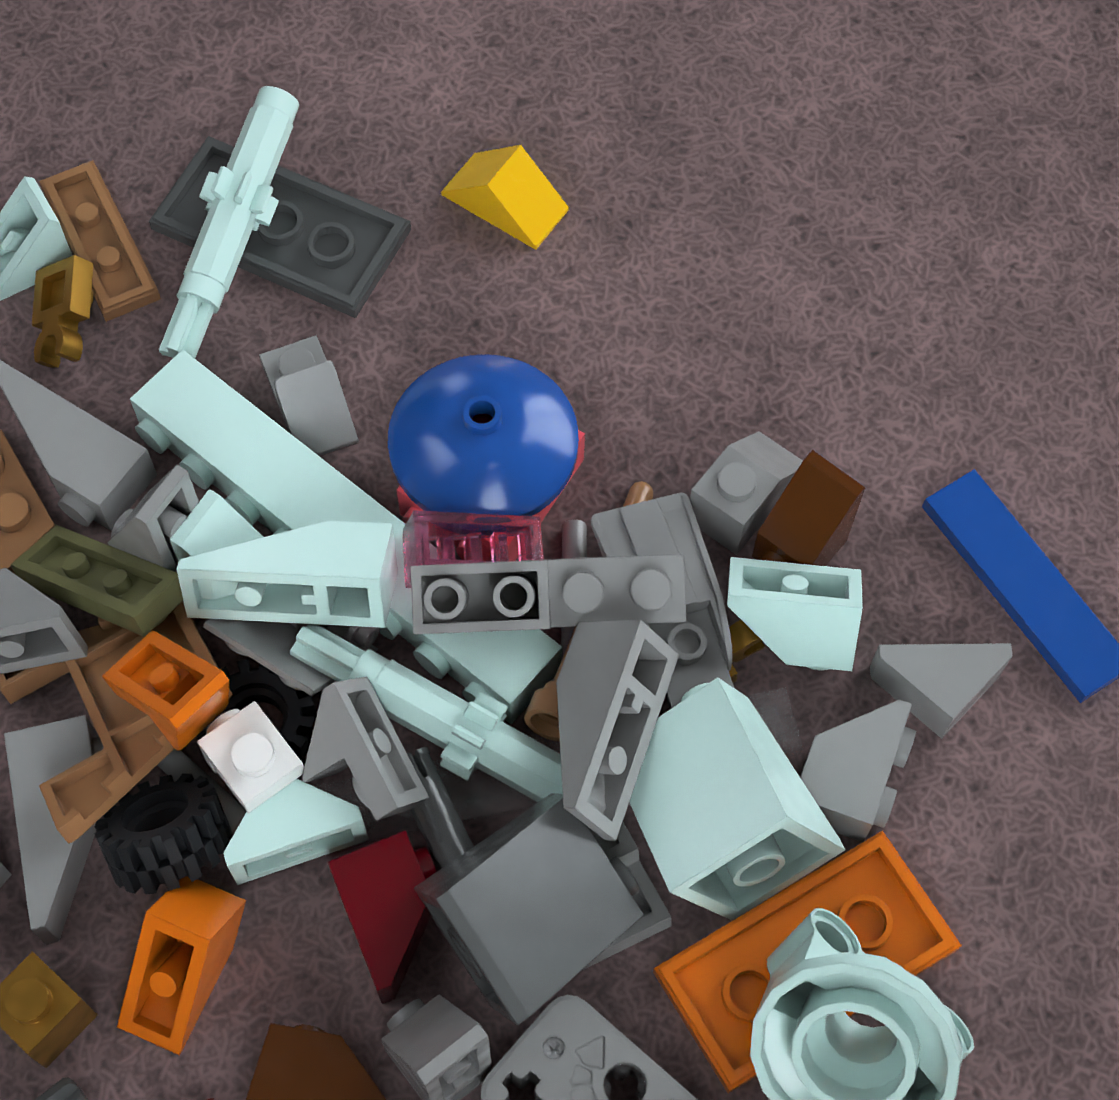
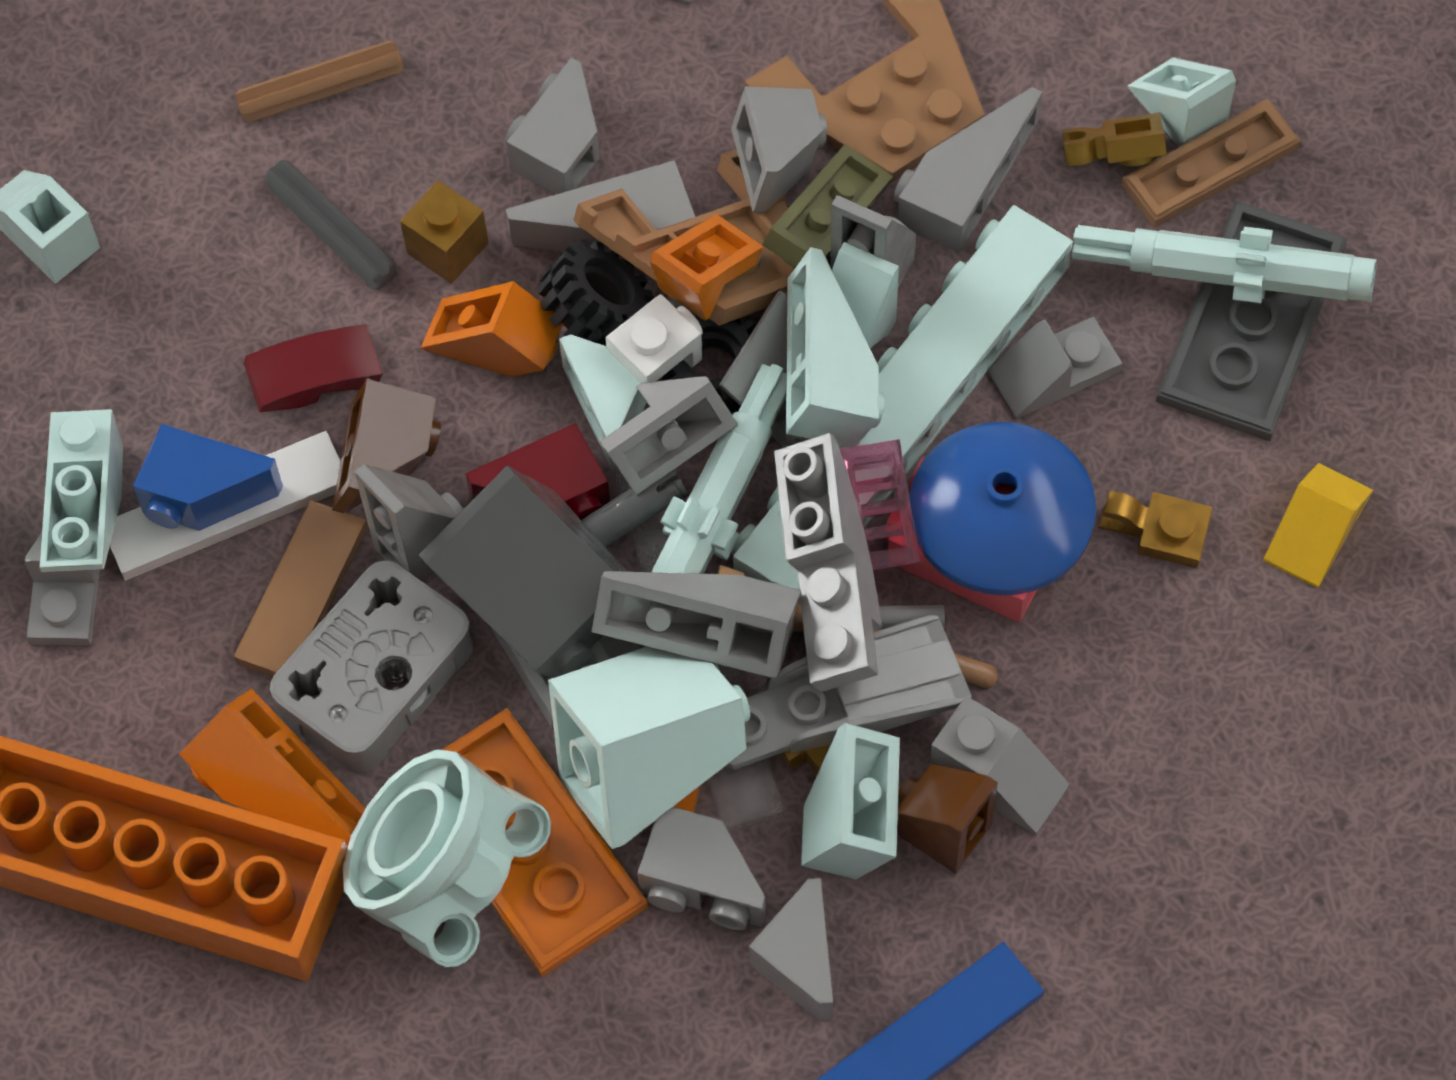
camera: 90 degrees right, 0 degrees up
none -> pearl gold plate [1099,491,1212,568]

